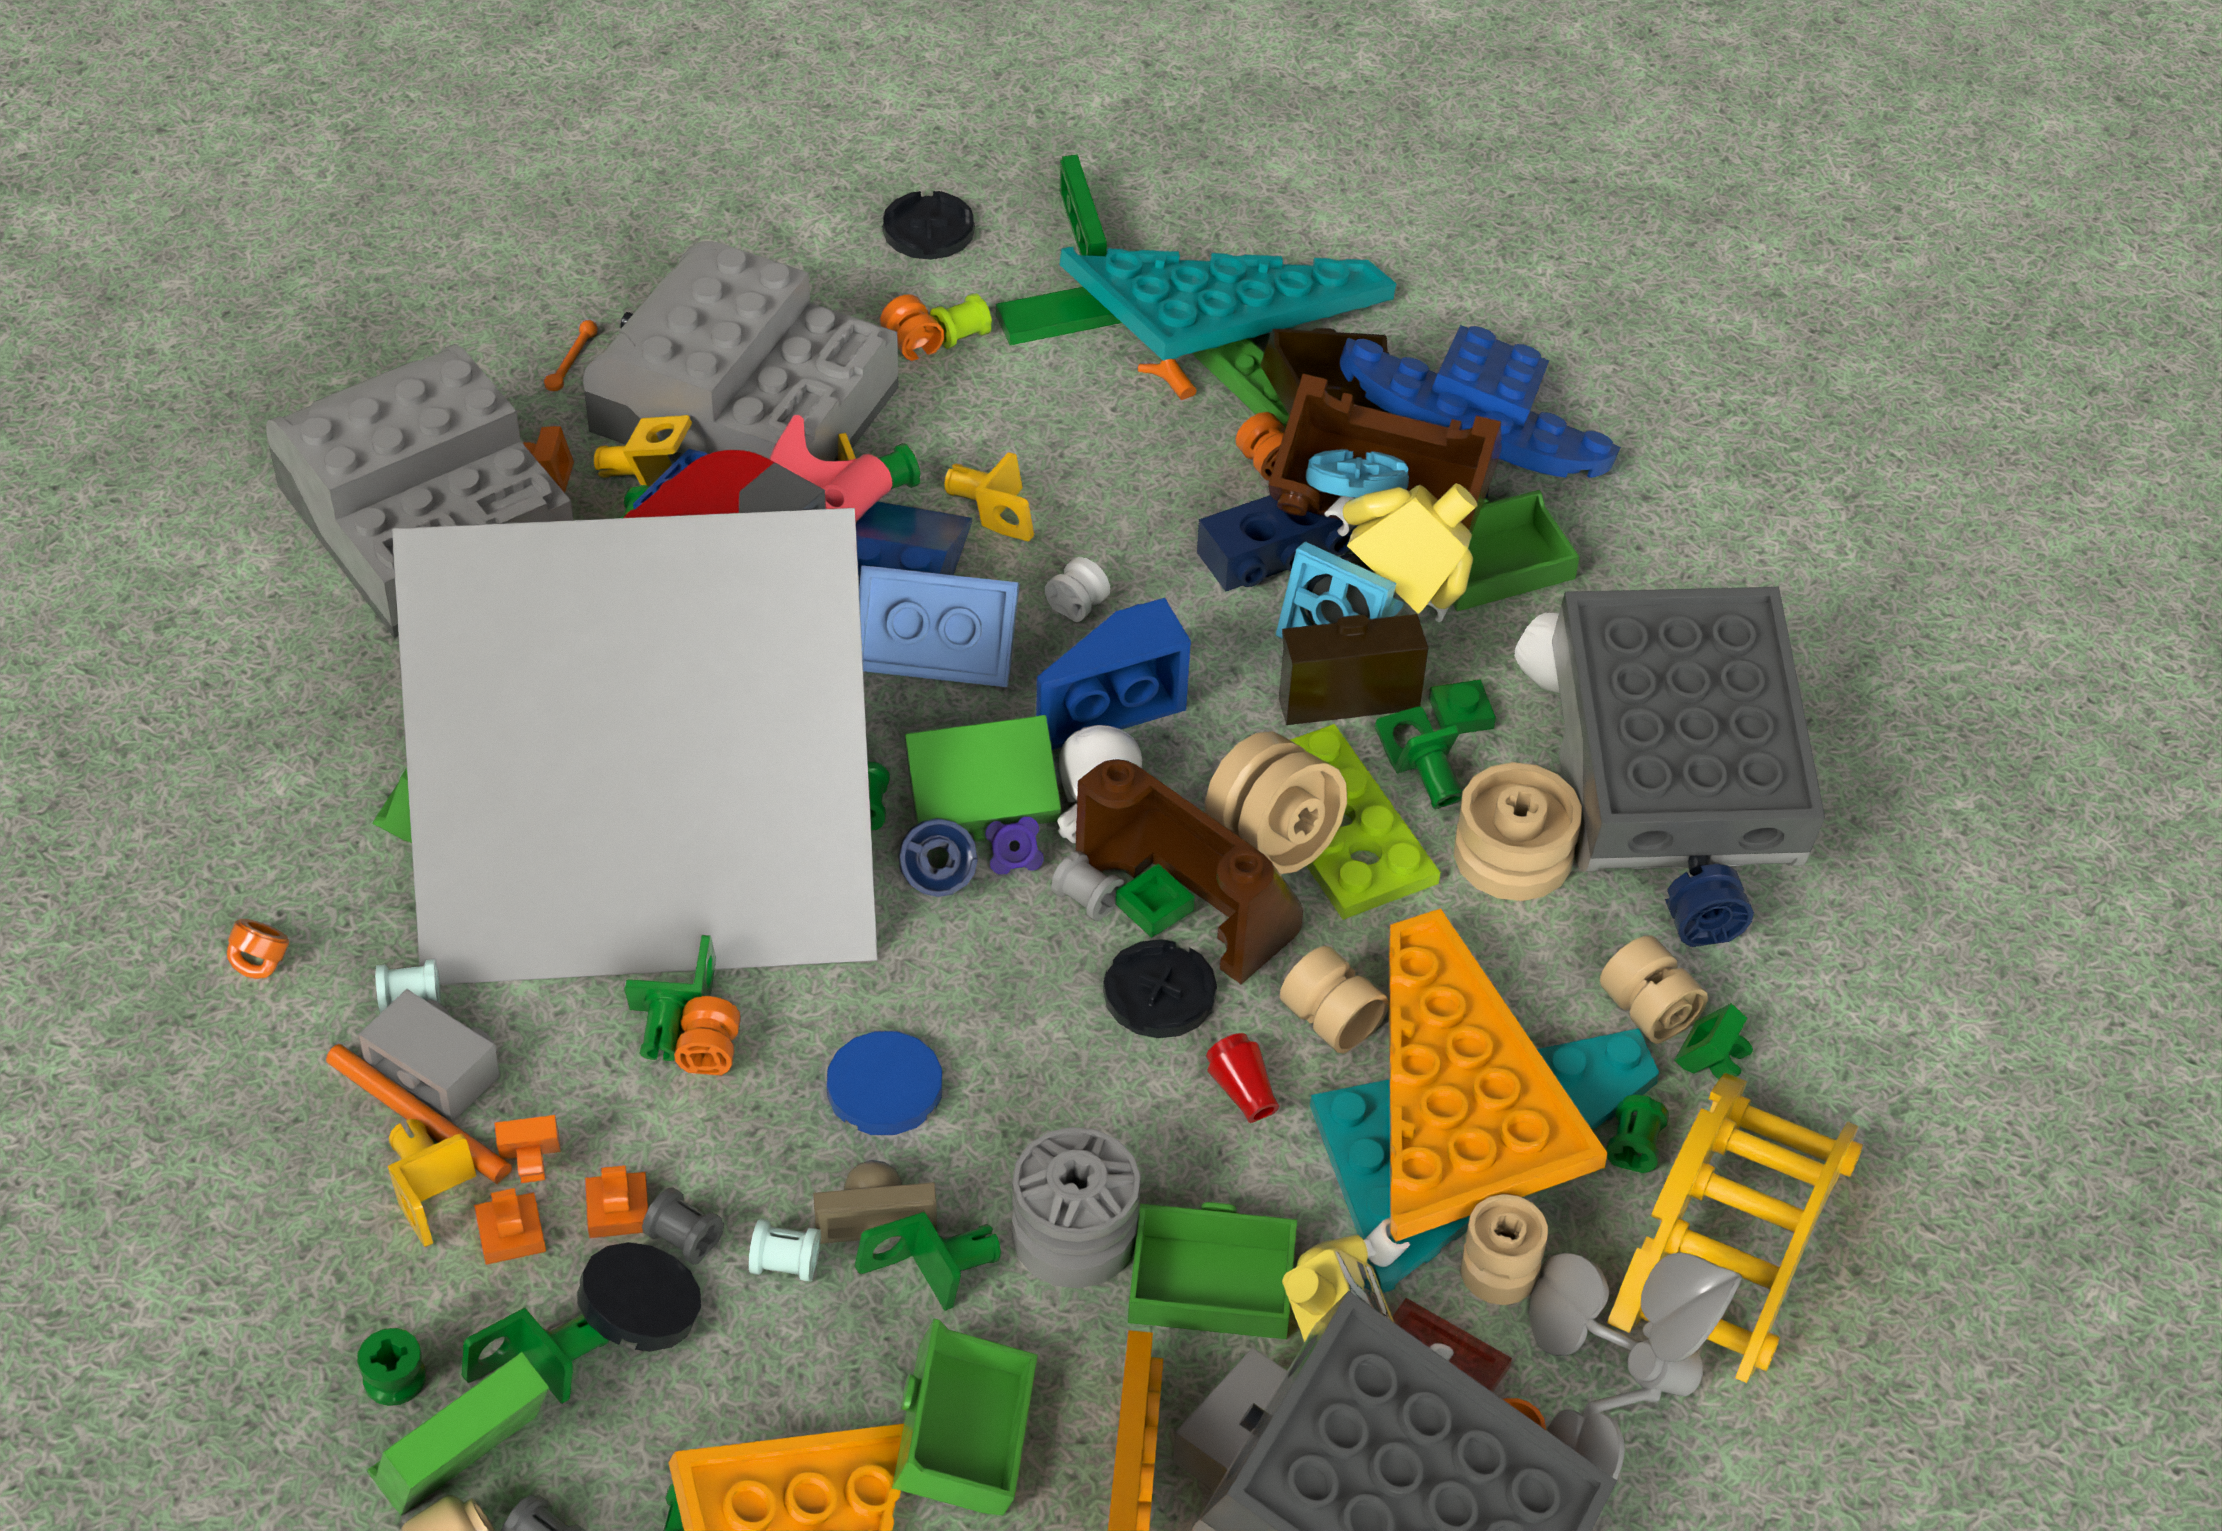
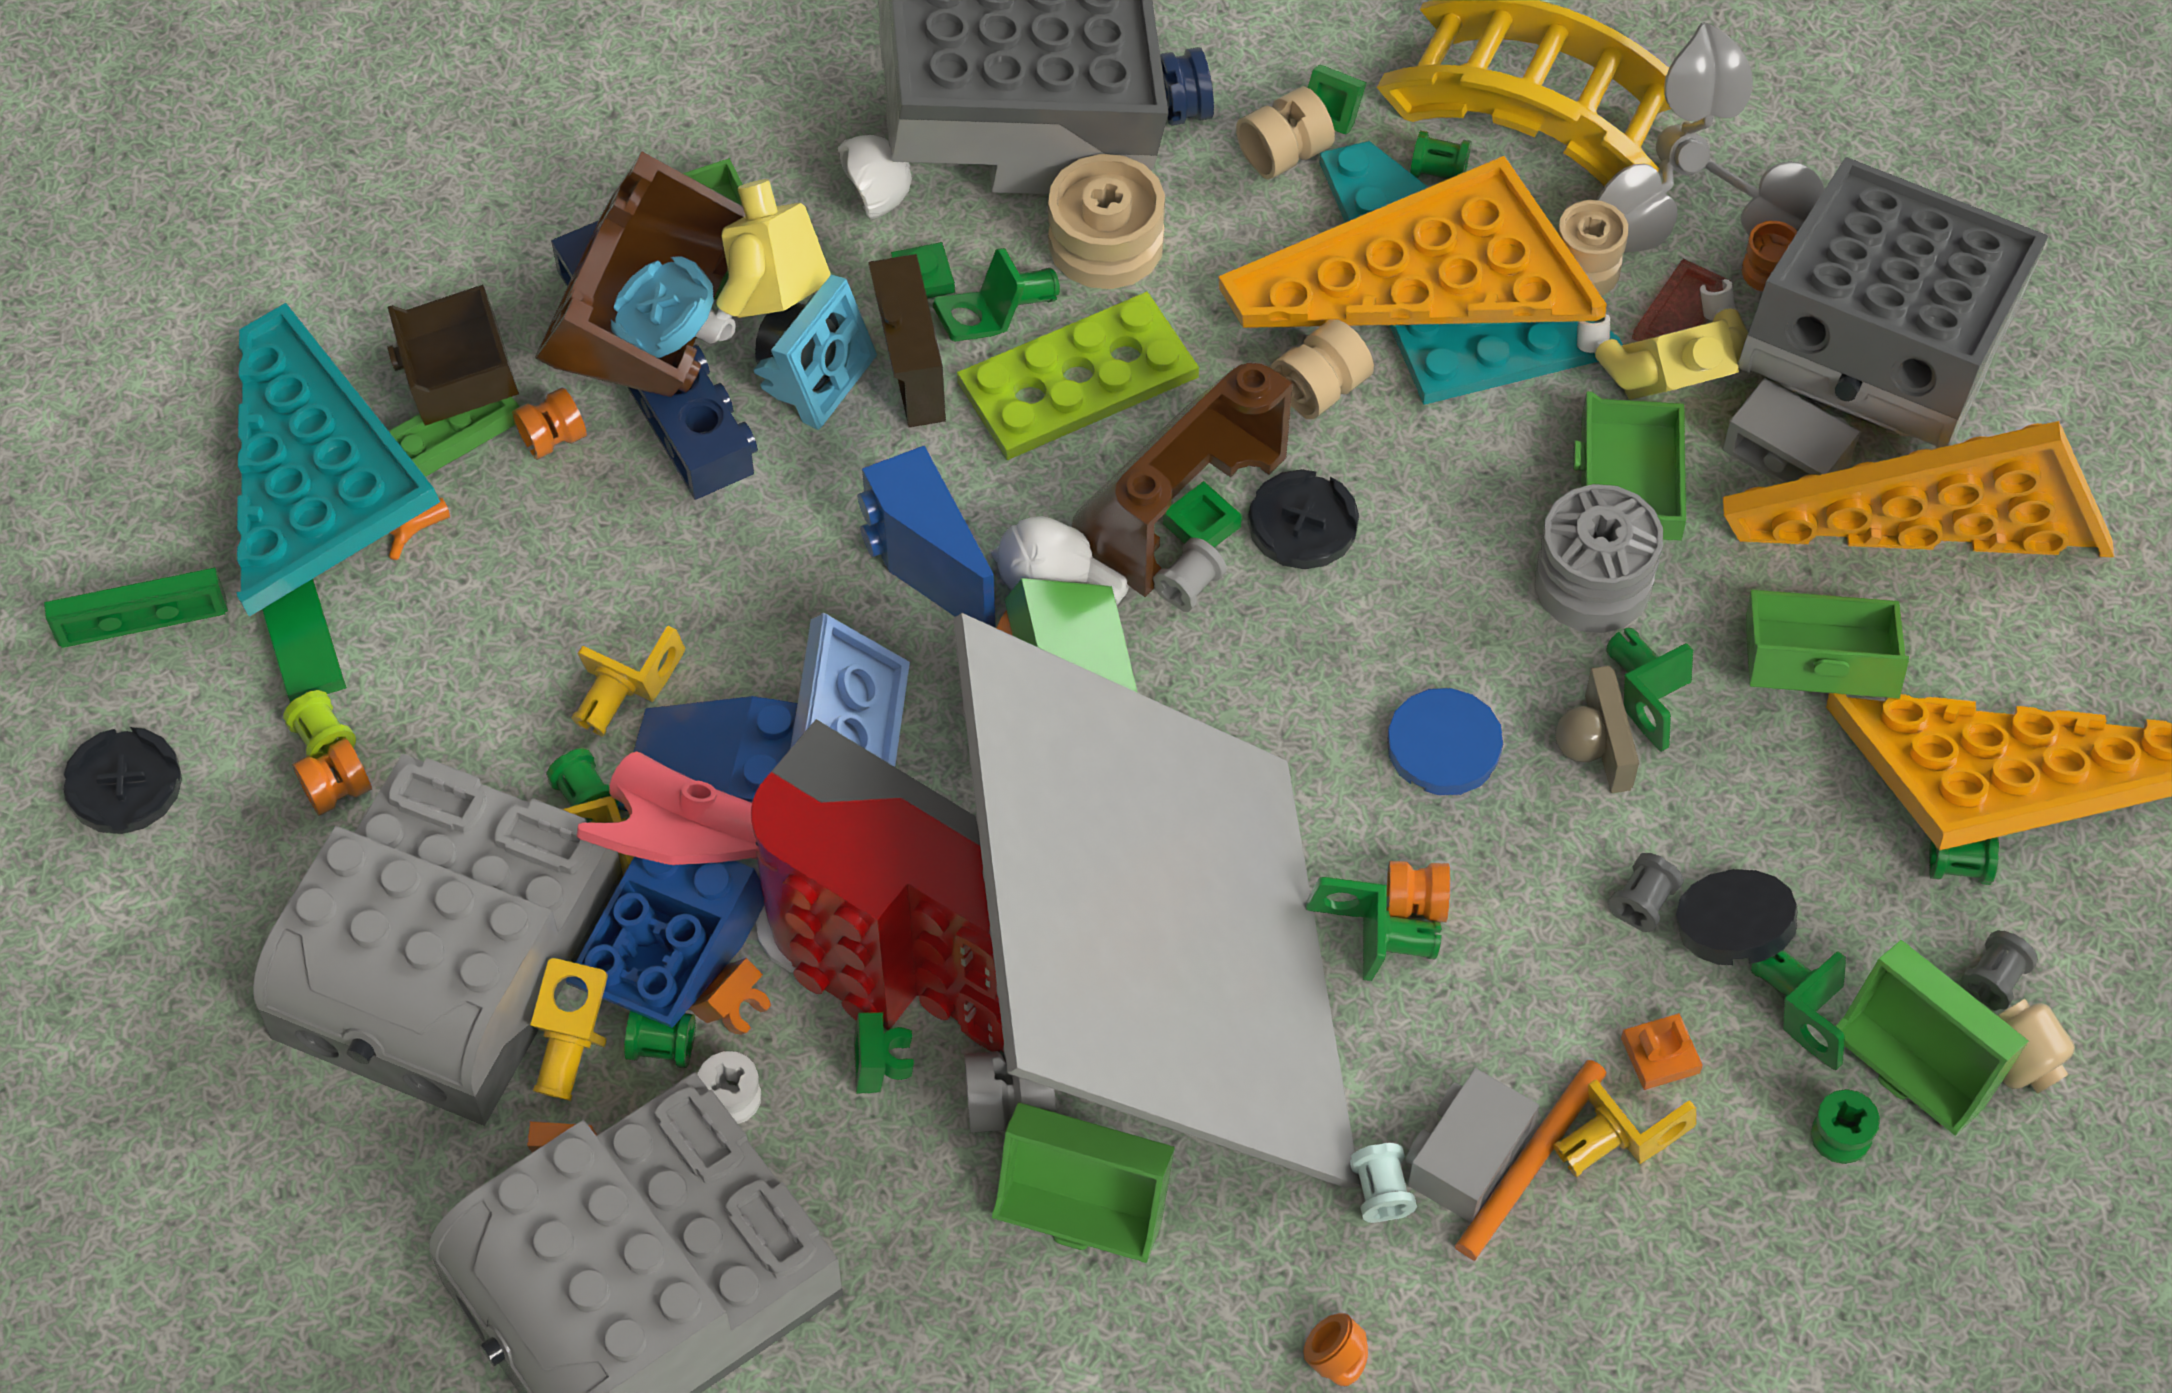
camera: 90 degrees left, 10 degrees up
orange tile [495,1115,561,1183] -> none
orange hinge [544,320,598,391] -> none
orange tile [585,1165,649,1238] -> none
light aqua bush [749,1219,821,1282] -> none
dark blue wheel [898,818,978,897] -> none
dark purple plate [985,817,1044,874] -> none
white wheel [1045,557,1110,622] -> none
tan wheel [1205,731,1347,874] -> none
red cone [1206,1033,1279,1123] -> none
blue plate [1340,325,1621,478] -> none

